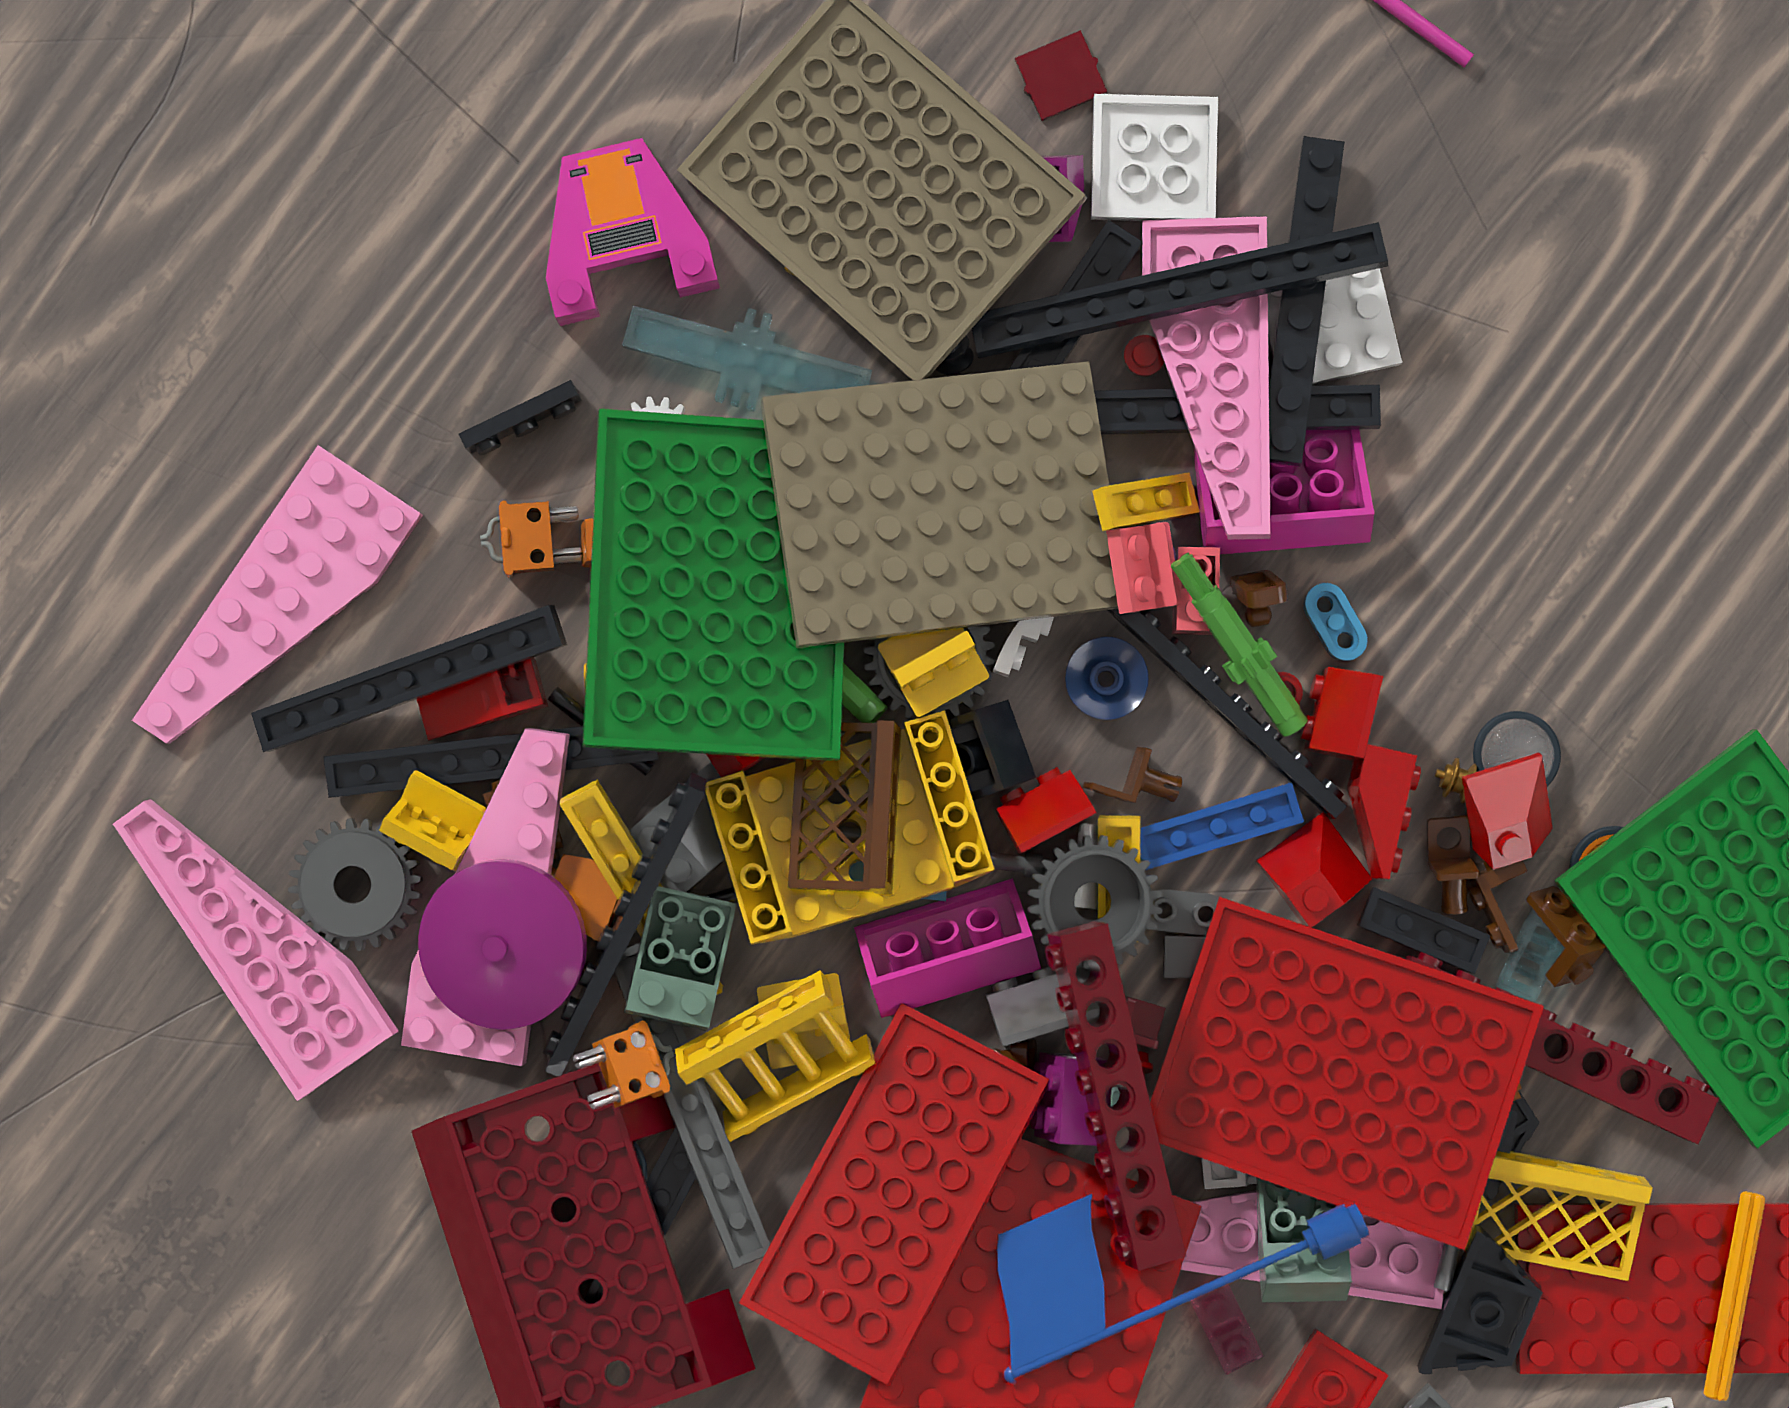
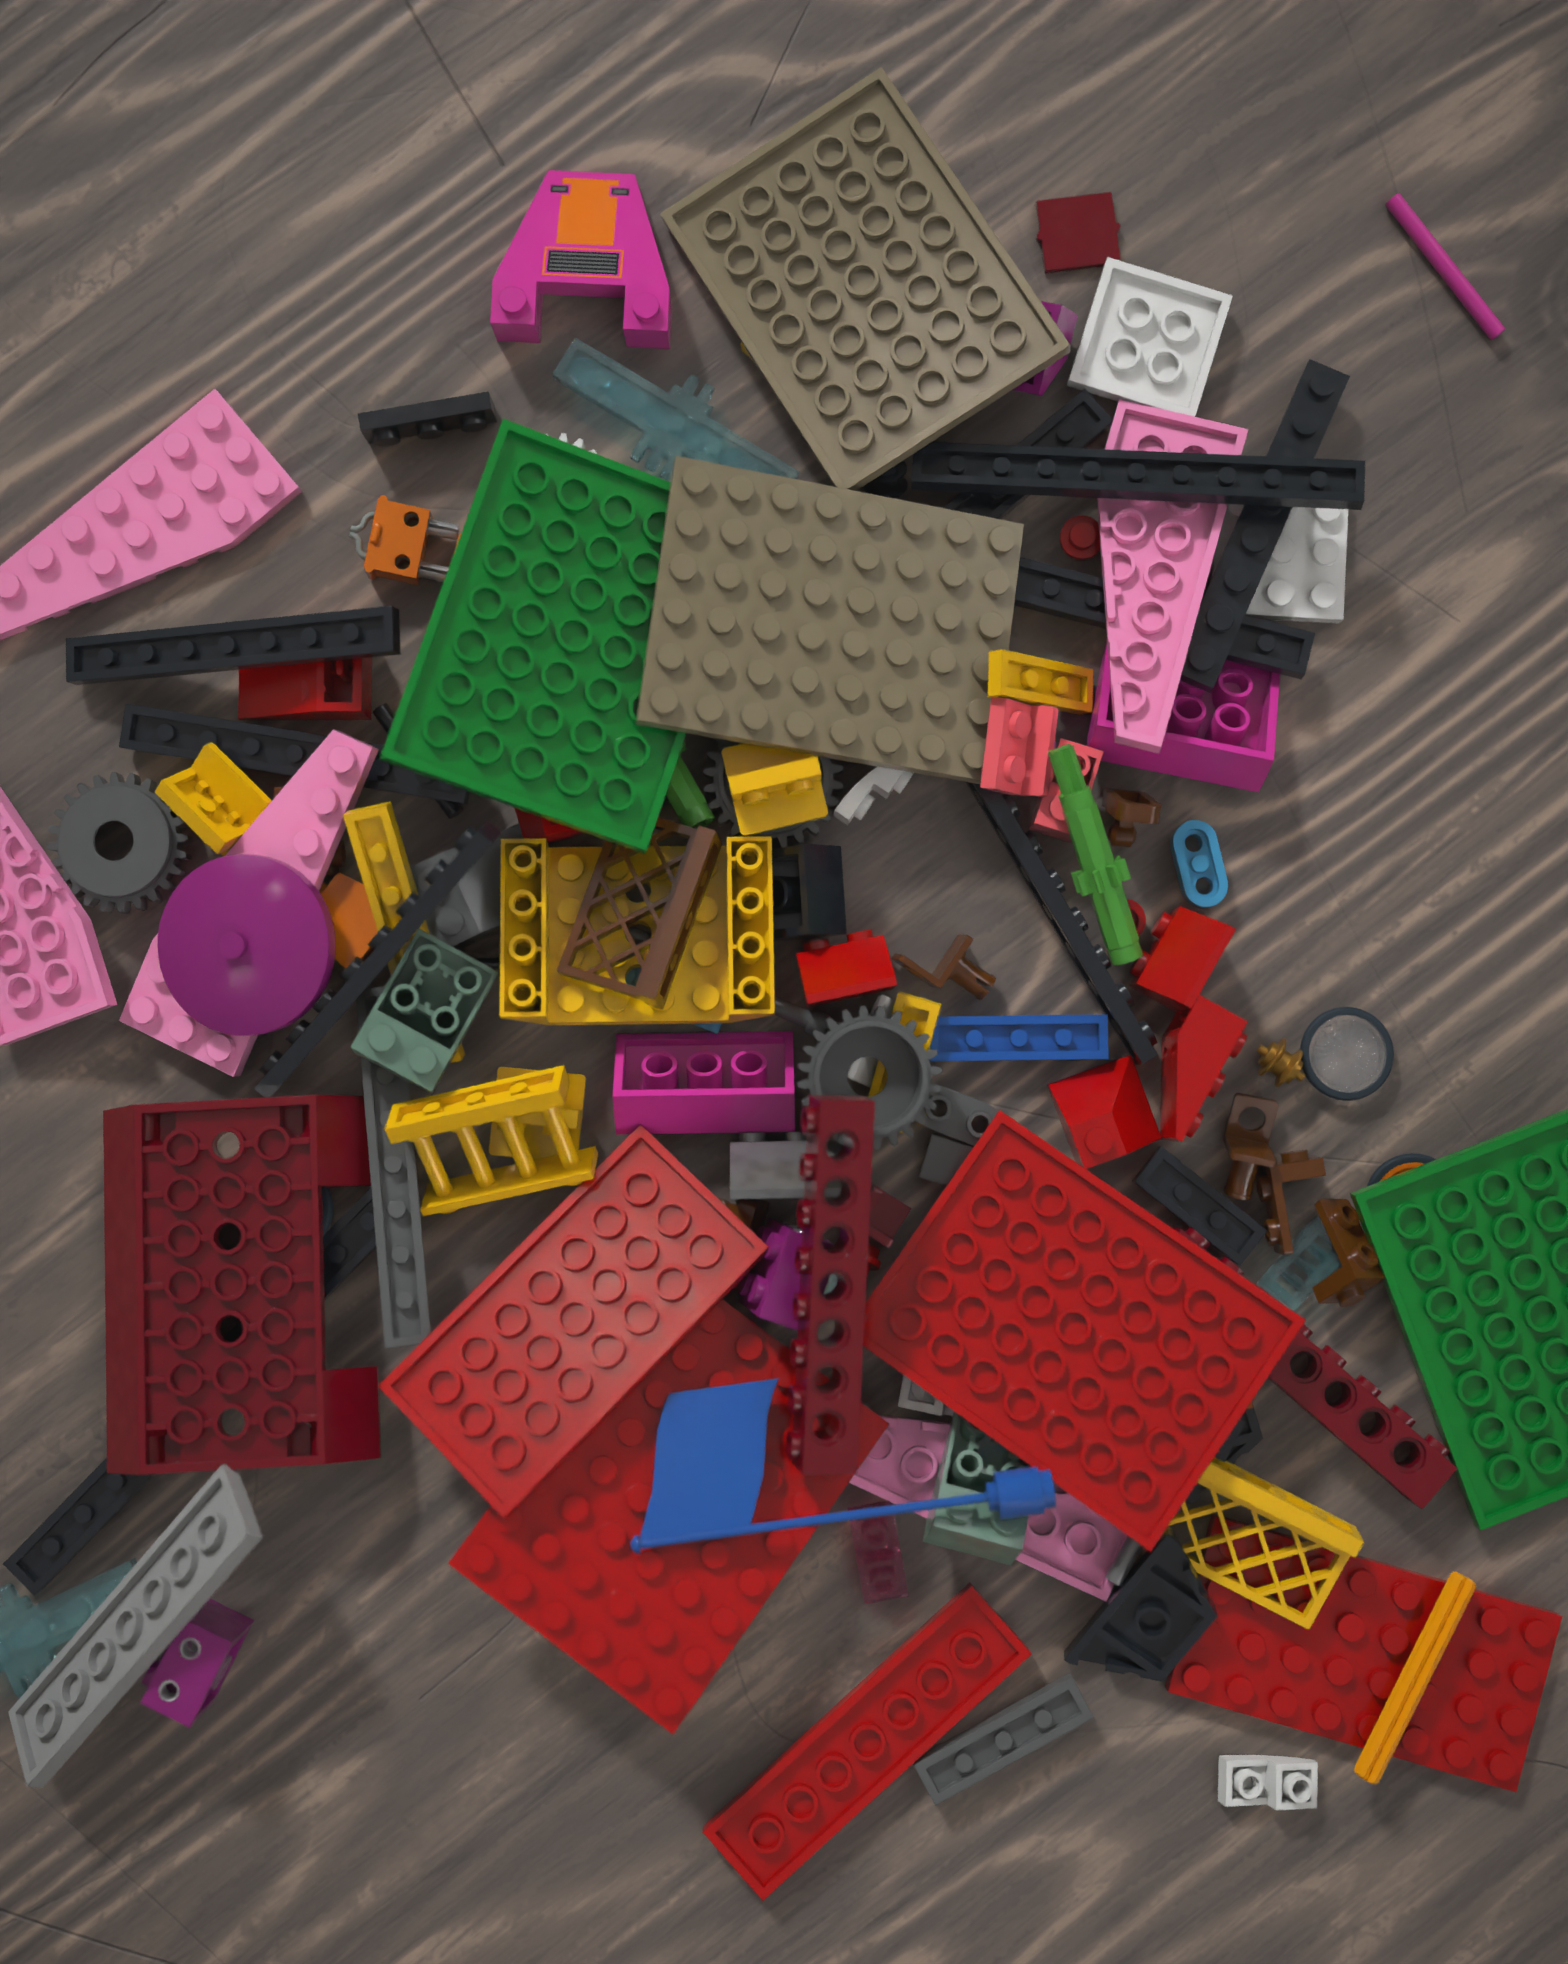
camera: 15 degrees right, 0 degrees up
orange piece [573,1020,674,1109] -> none
dark blue dish [1065,637,1149,720] -> none
slope [1462,752,1553,870] -> none

